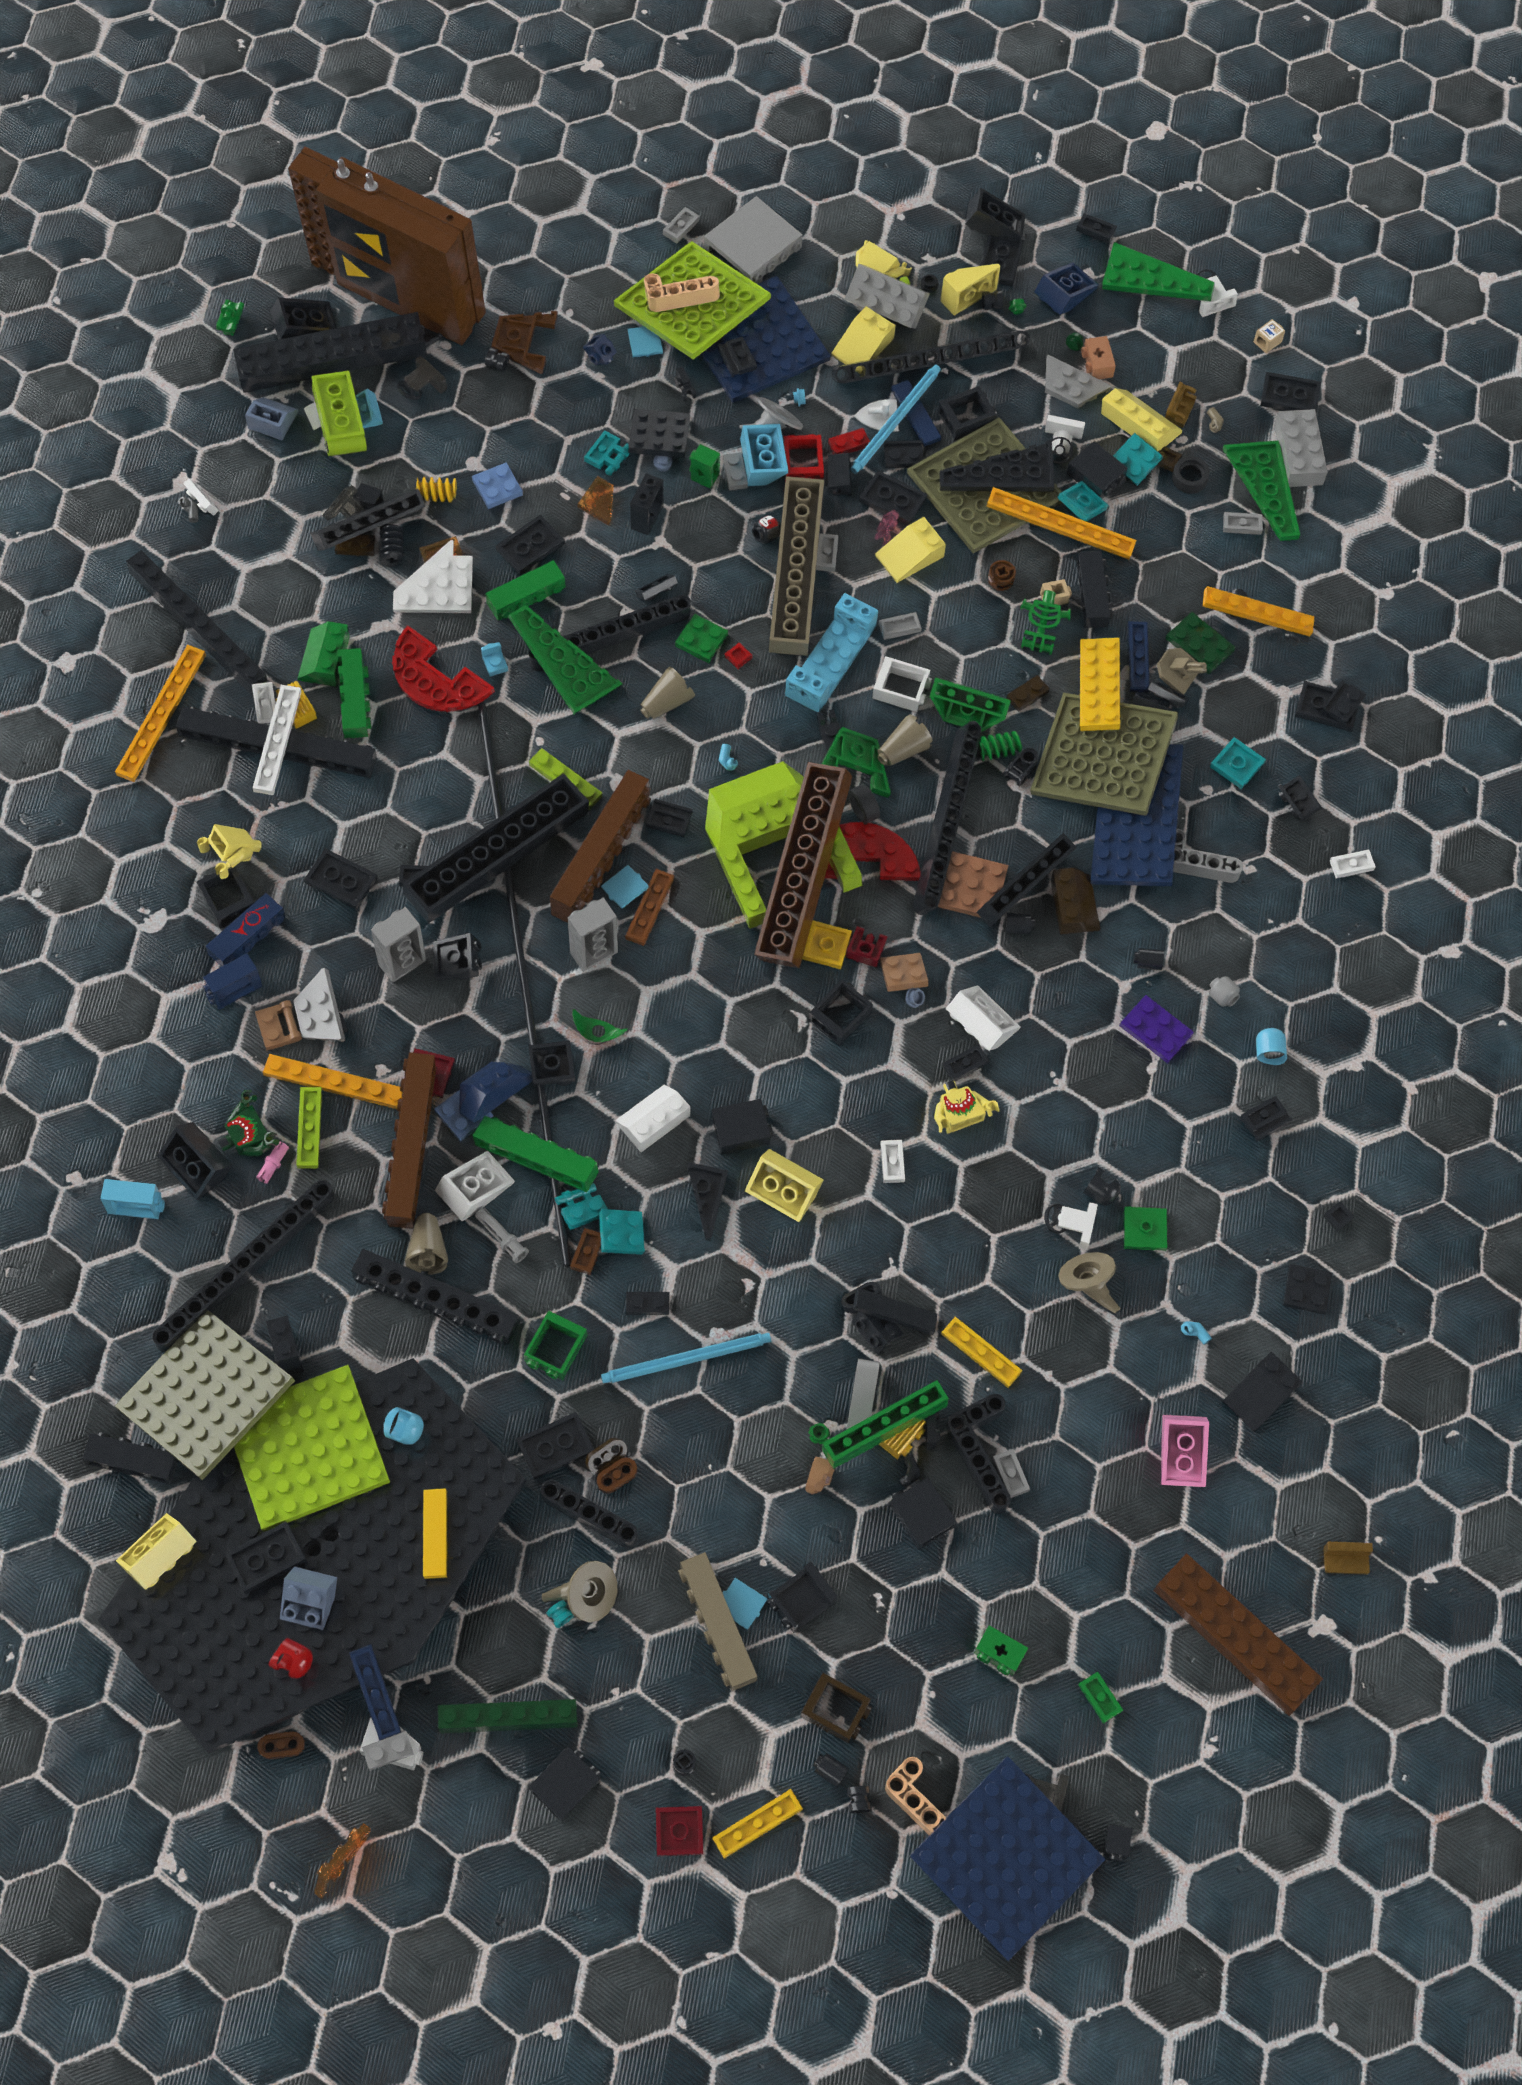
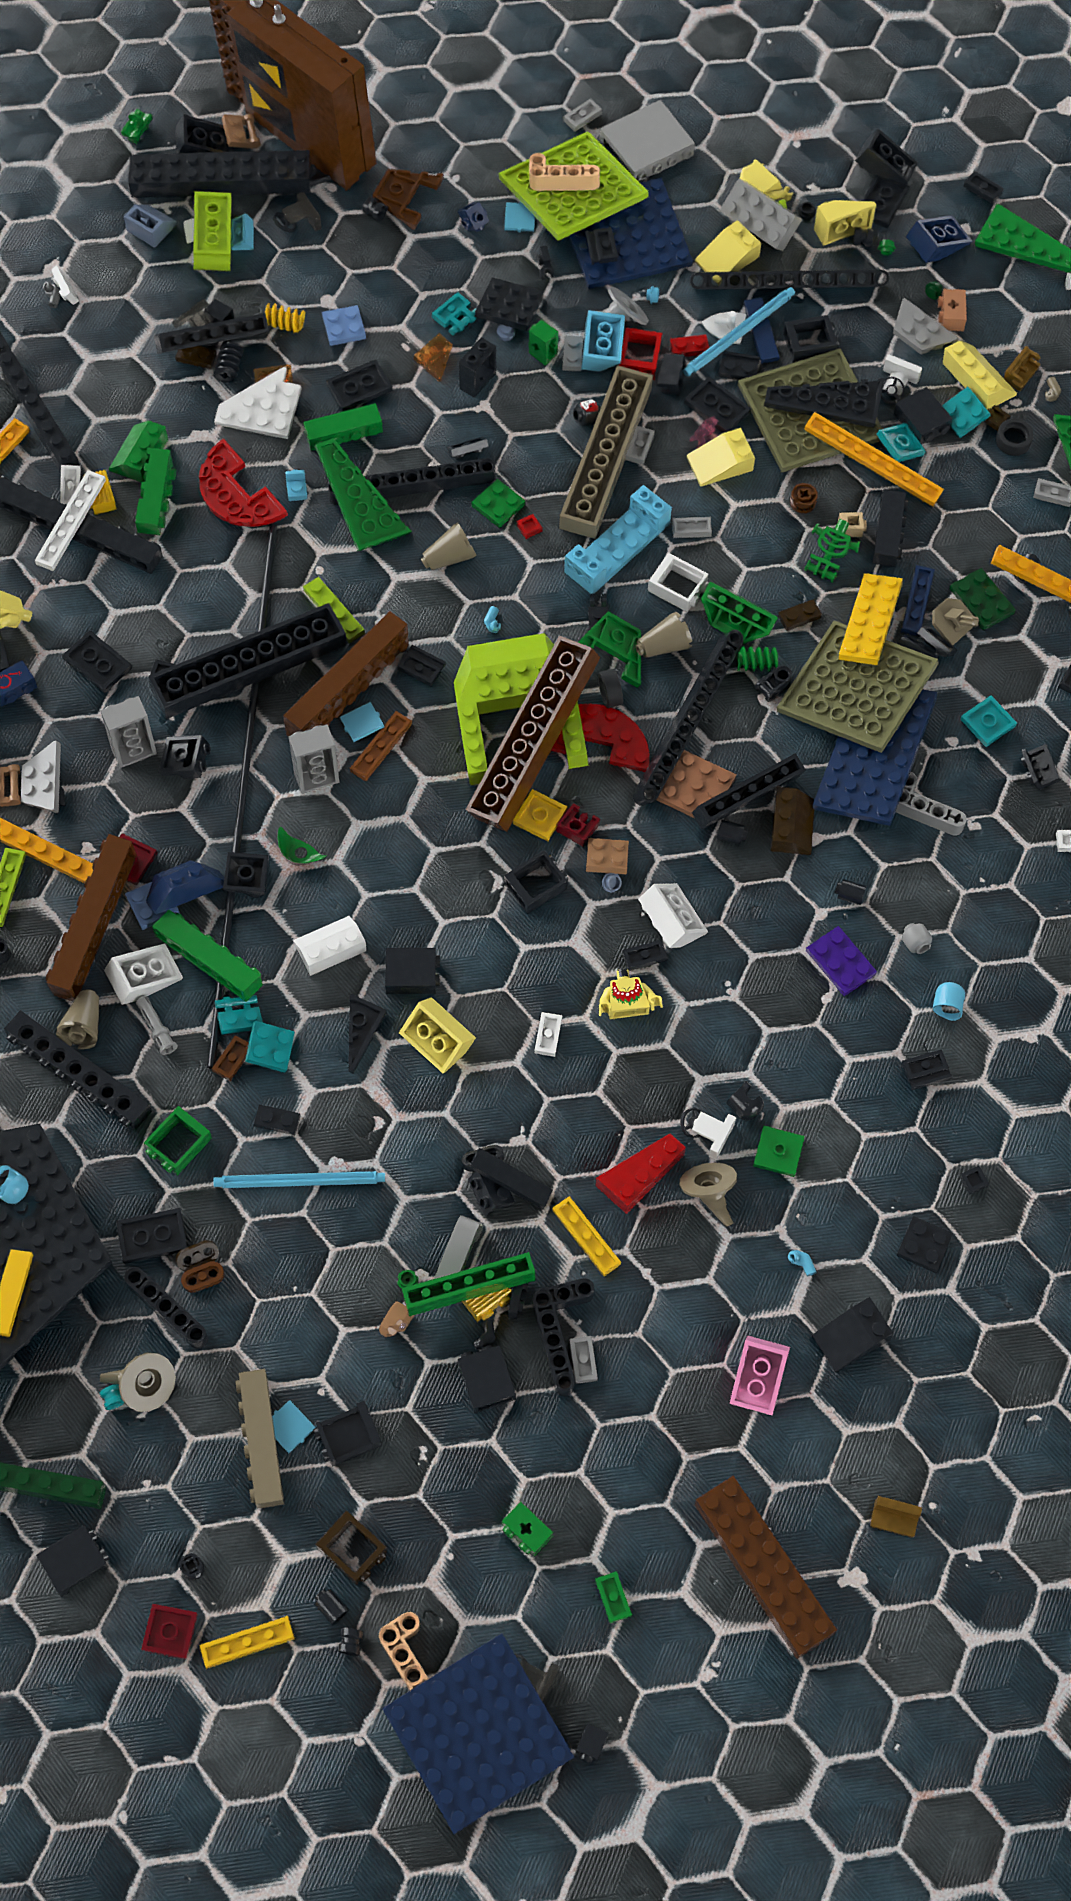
camera: 15 degrees right, 0 degrees up
none -> medium nougat plate [222,114,261,149]
none -> red wedge [595,1134,686,1214]

